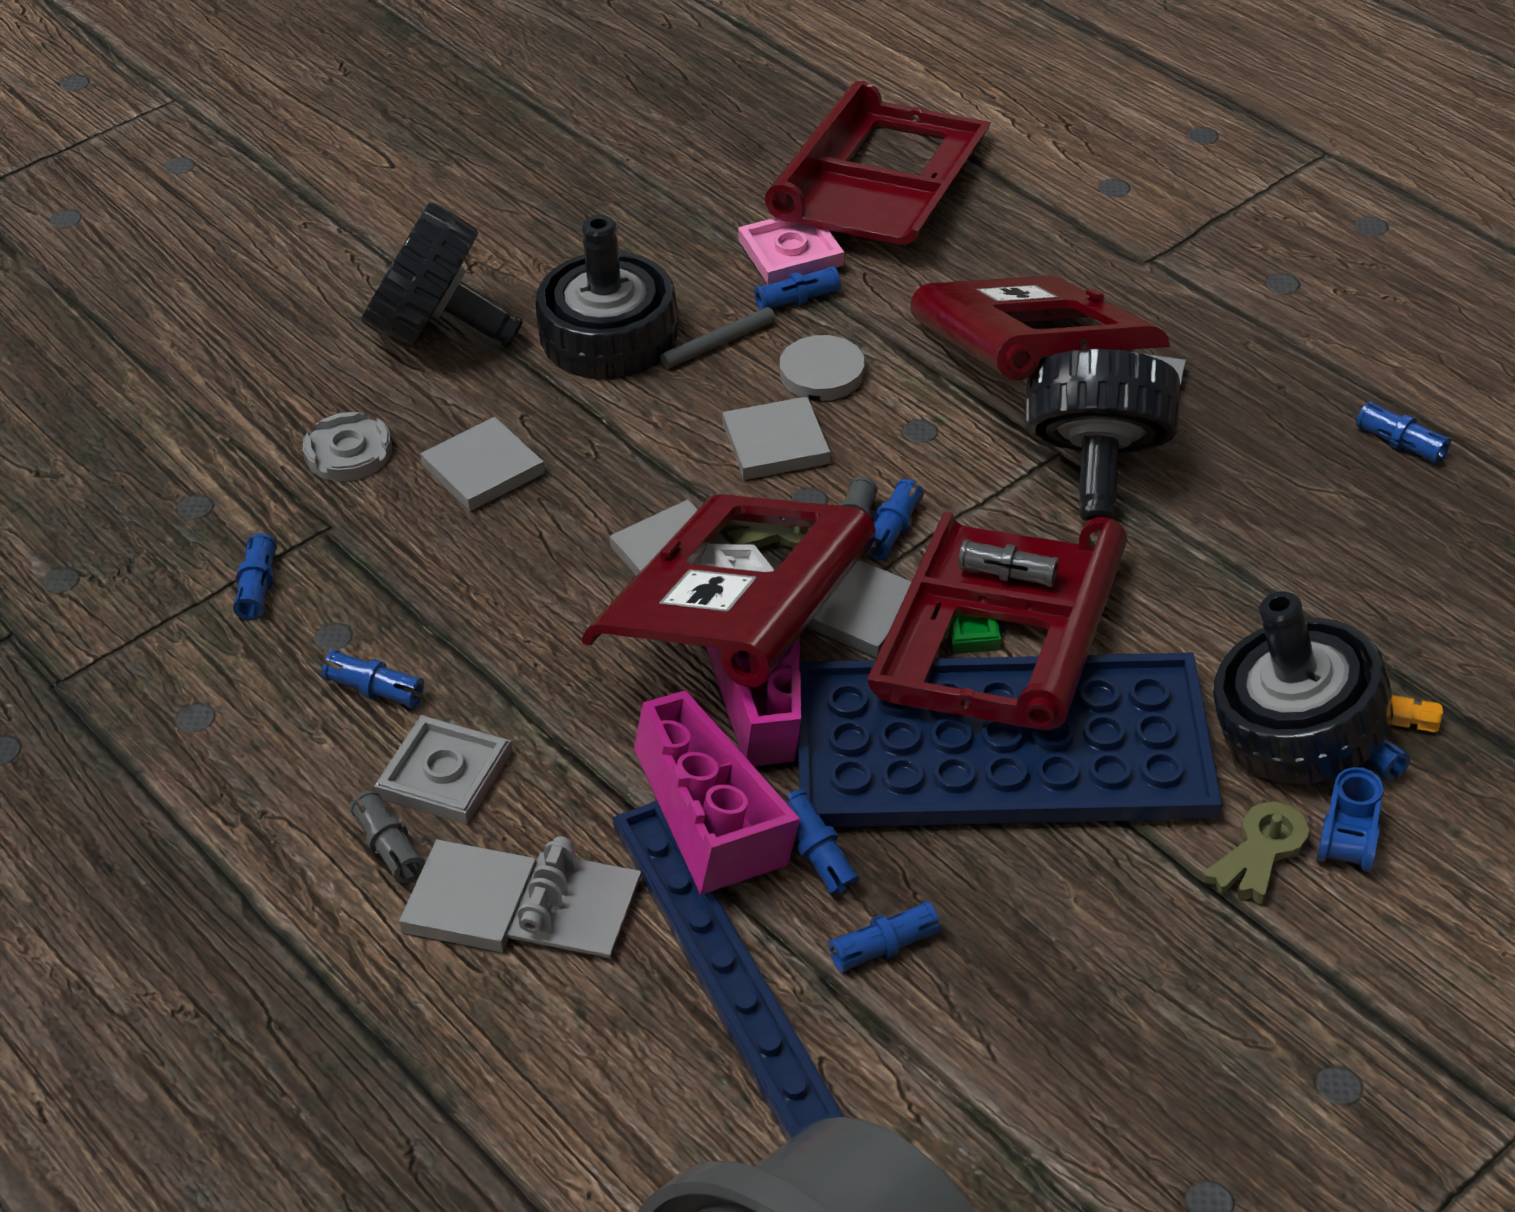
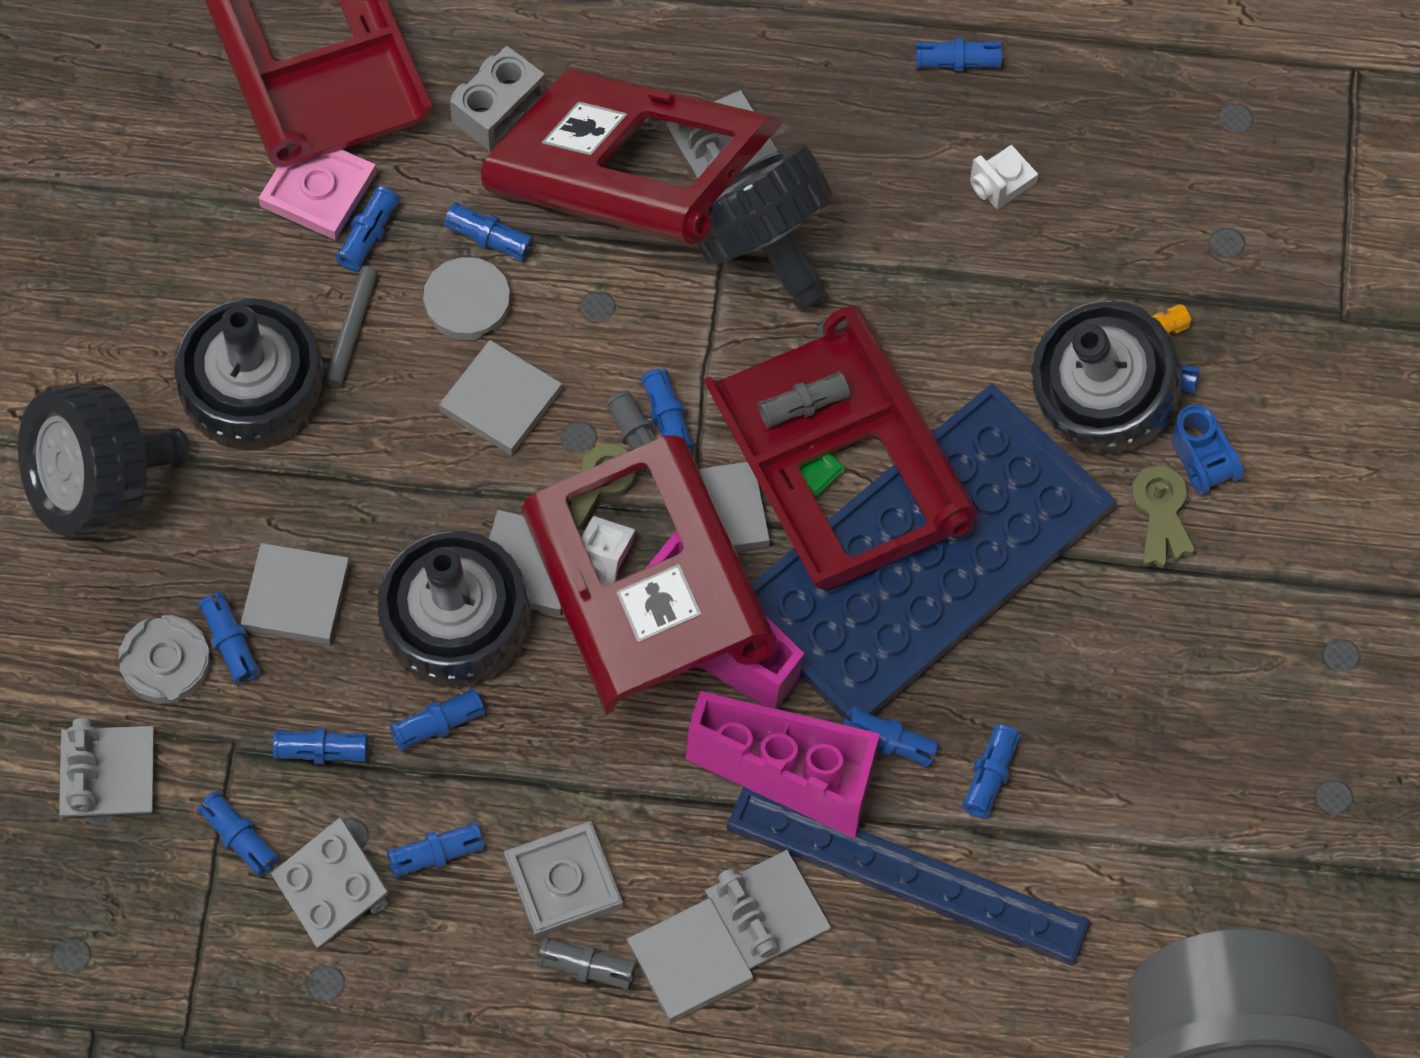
camera: 45 degrees left, 20 degrees up
none -> light grey hinge [59,718,154,817]
none -> blue pin [198,592,261,685]
none -> light grey hinge [271,817,389,948]
none -> blue pin [273,728,368,764]
none -> black wheel [377,530,531,688]
none -> blue pin [389,688,485,751]
none -> blue pin [444,202,534,262]
none -> light grey brick [450,46,546,152]
none -> white bracket [970,145,1038,210]

